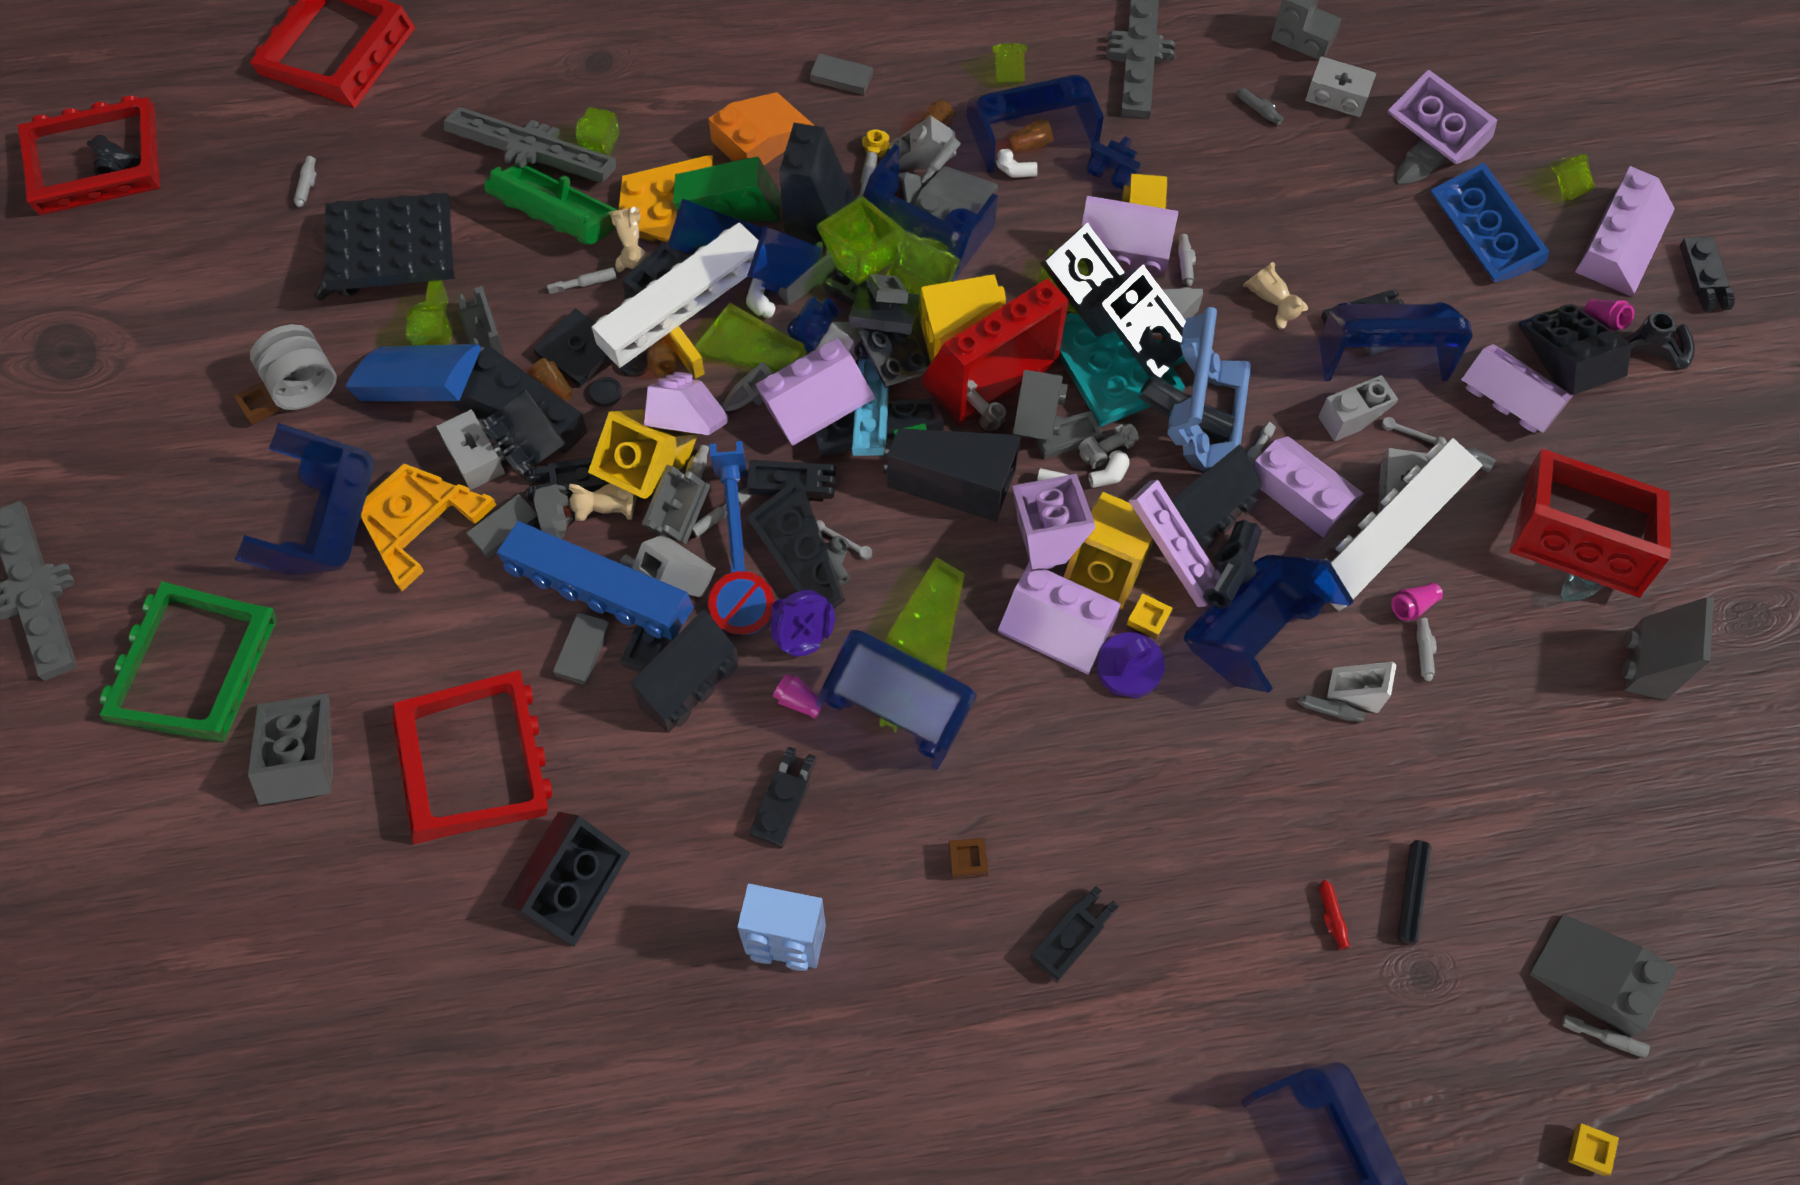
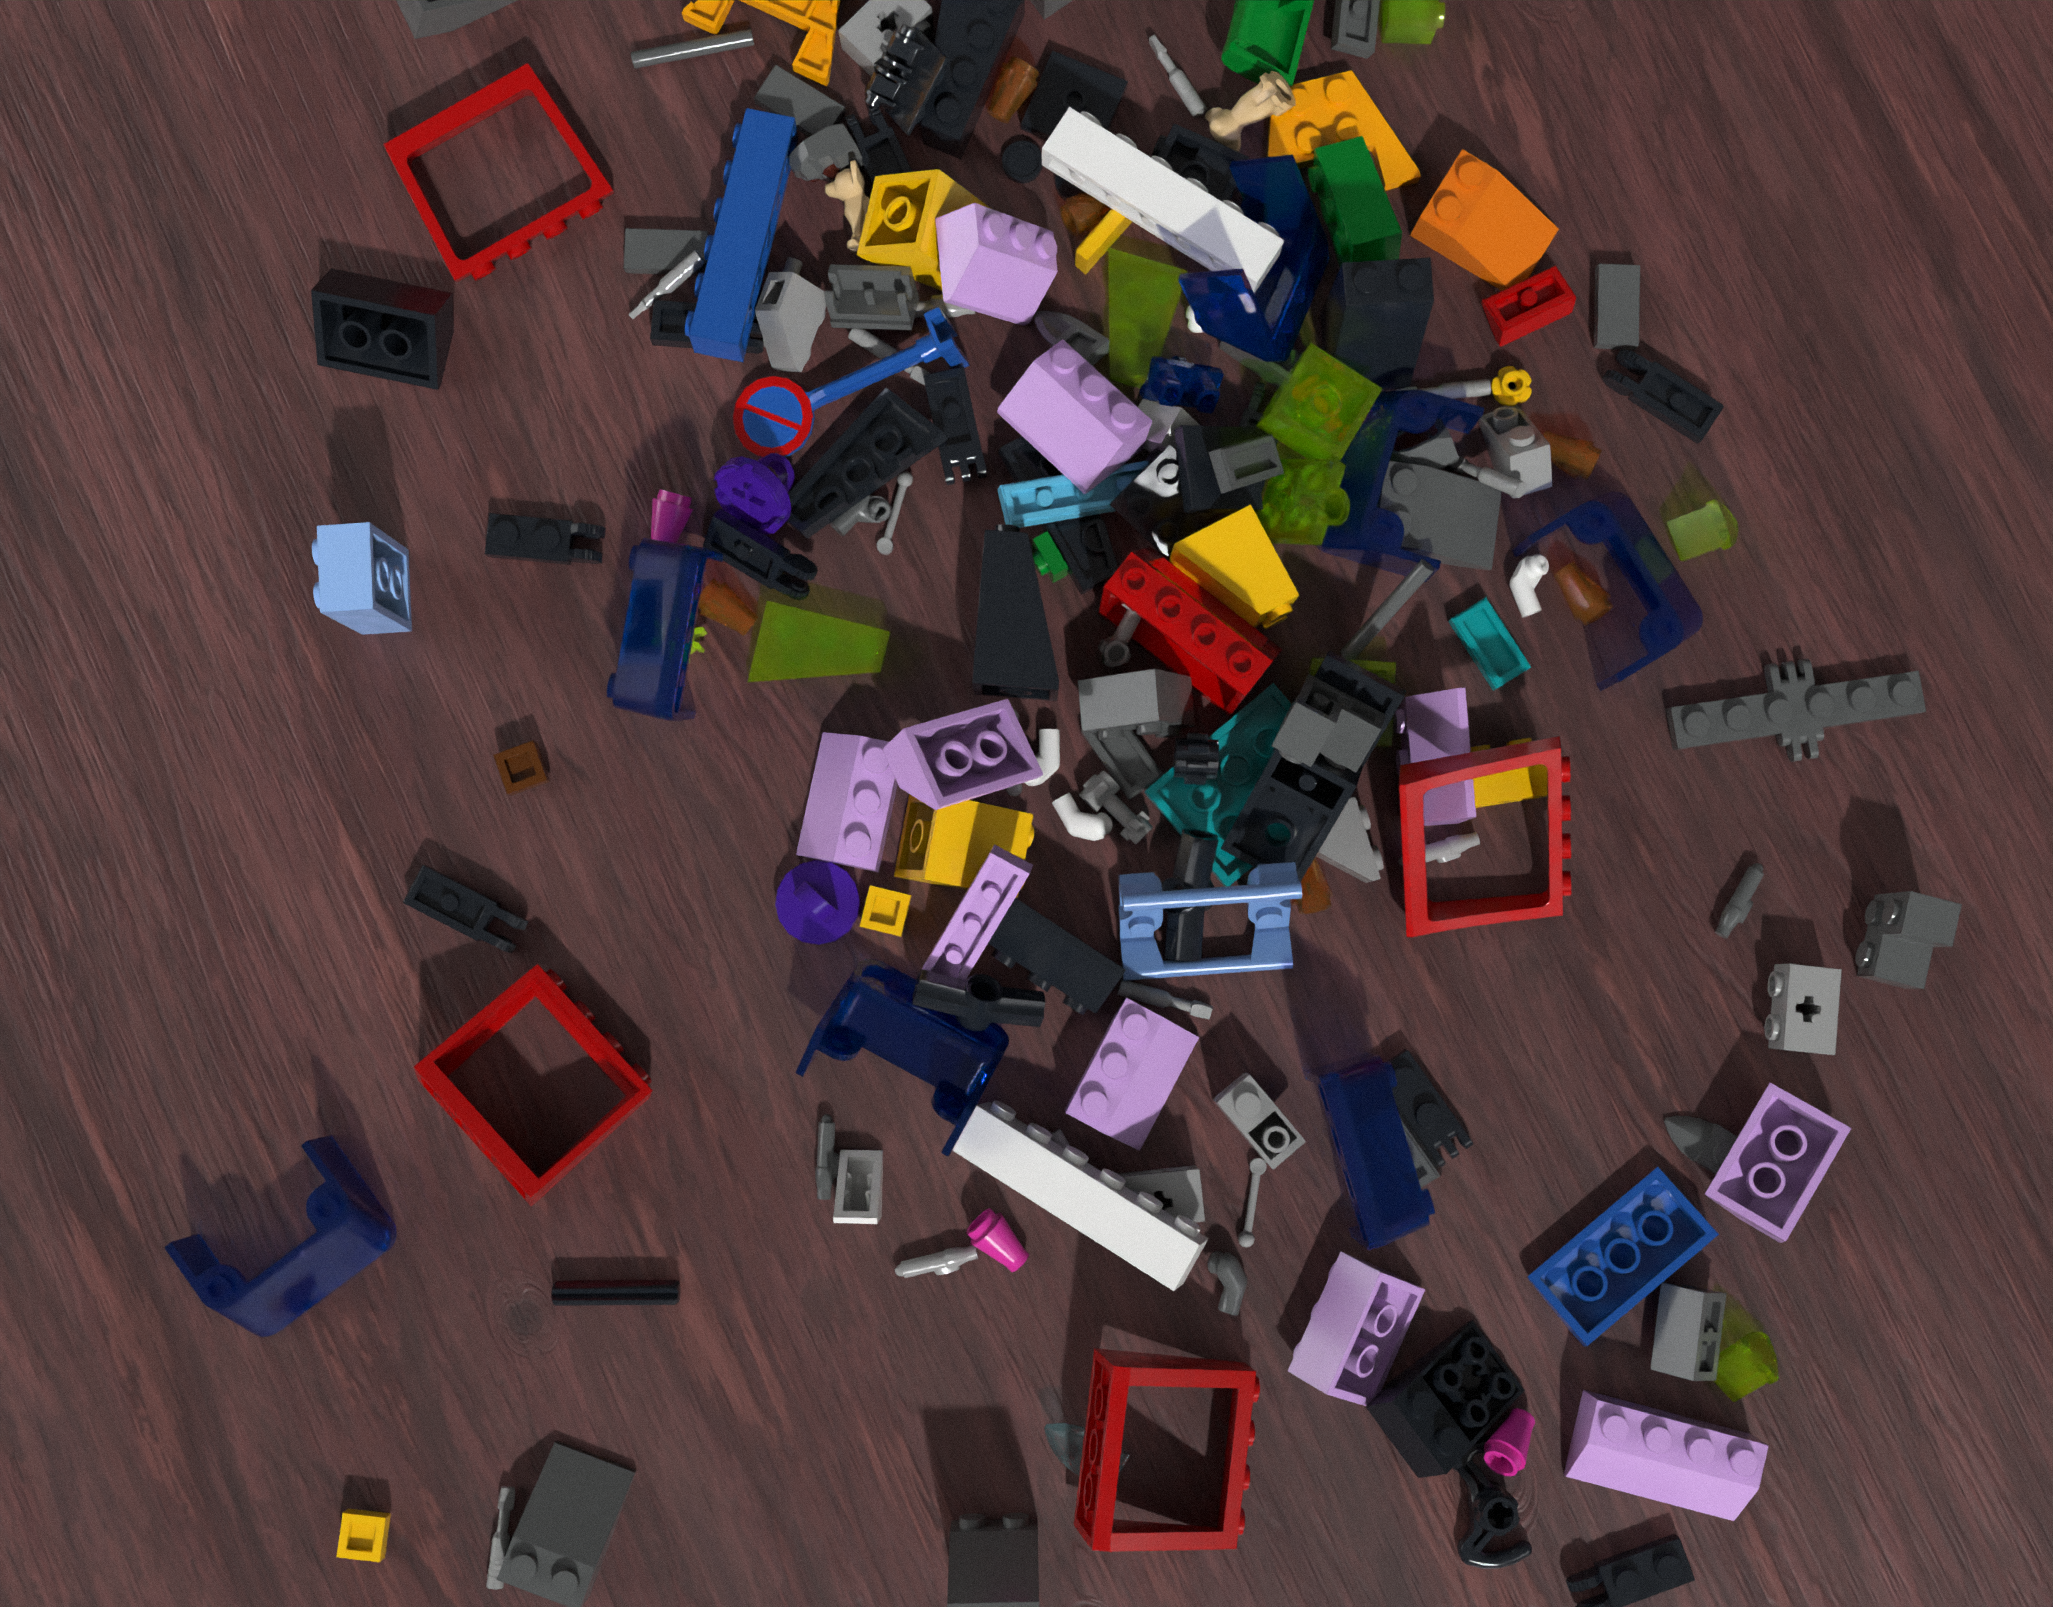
camera: 75 degrees right, 20 degrees up
black slope [630,610,739,733] -> none
clear blue hips [1087,136,1142,190] -> none
tan animal [1242,262,1308,330] -> none
red piece [1319,880,1351,950] -> none
none -> red windscreen [413,964,653,1207]
none -> light grey piece [629,250,706,319]
none -> dark grey bar [631,28,754,69]
none -> black hinge [702,509,818,601]
none -> black gear [1173,732,1219,785]
none -> dark grey brick [1272,674,1386,772]
none -> dark grey bar [1340,559,1434,662]
none -> red windscreen [1399,736,1571,937]
none -> teal tile [1448,597,1531,691]
none -> red slope [1481,265,1576,347]
none -> black hinge [1602,348,1724,444]
none -> dark grey hinge [1650,1283,1727,1381]

